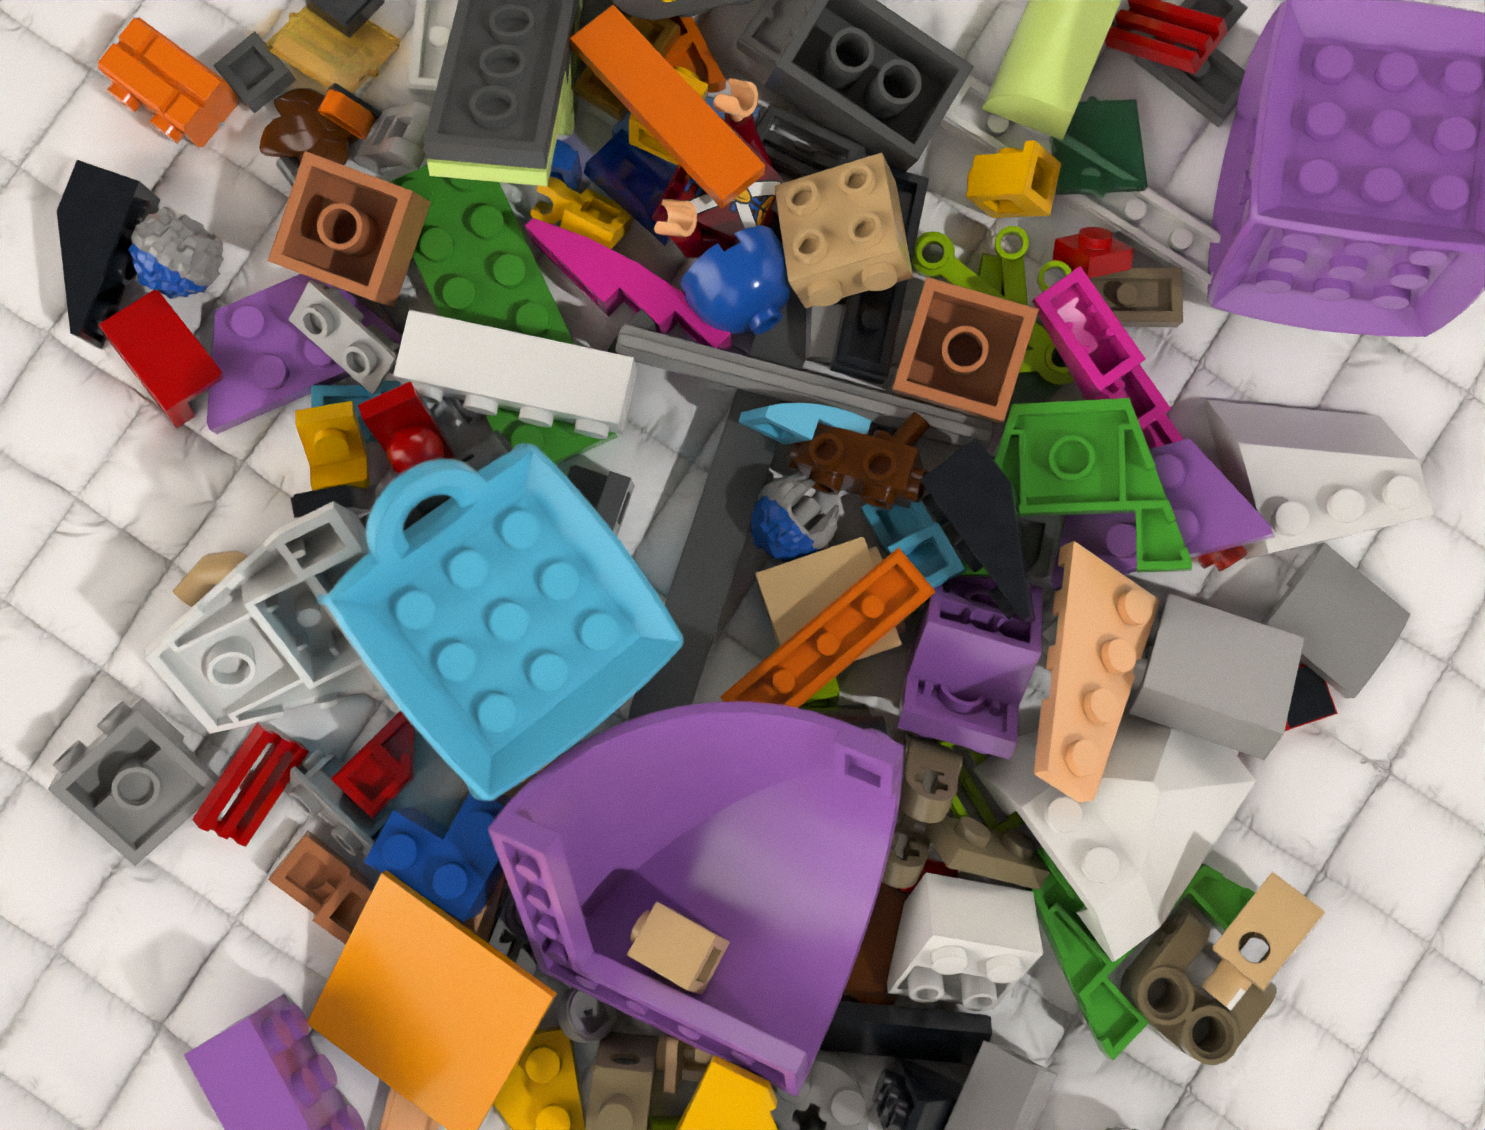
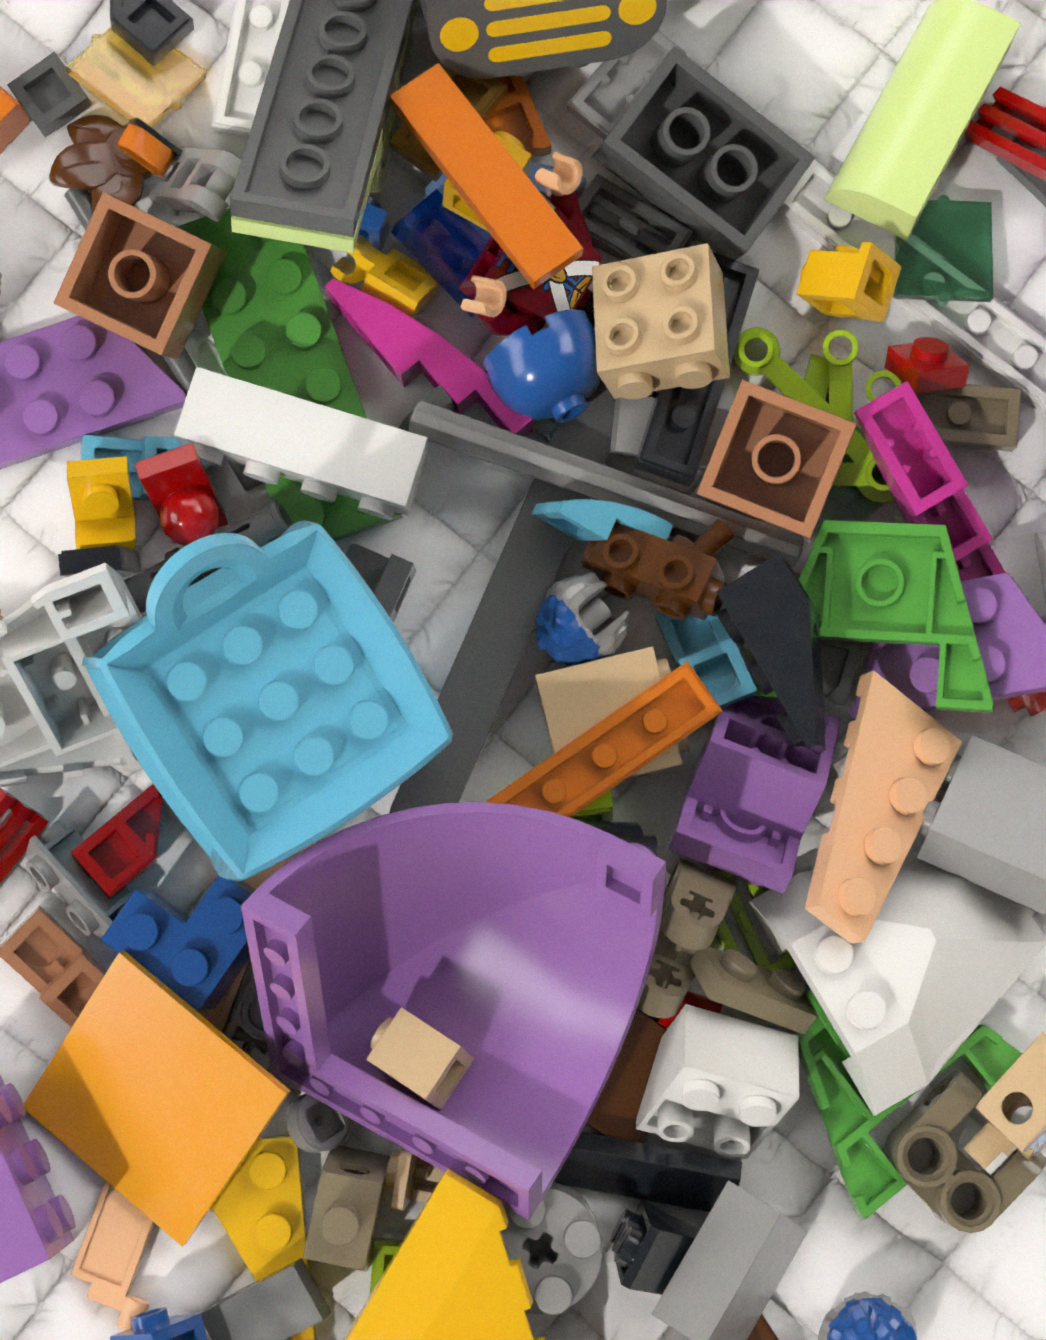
camera: 10 degrees right, 0 degrees up
light grey hinge [288,279,401,395] -> none

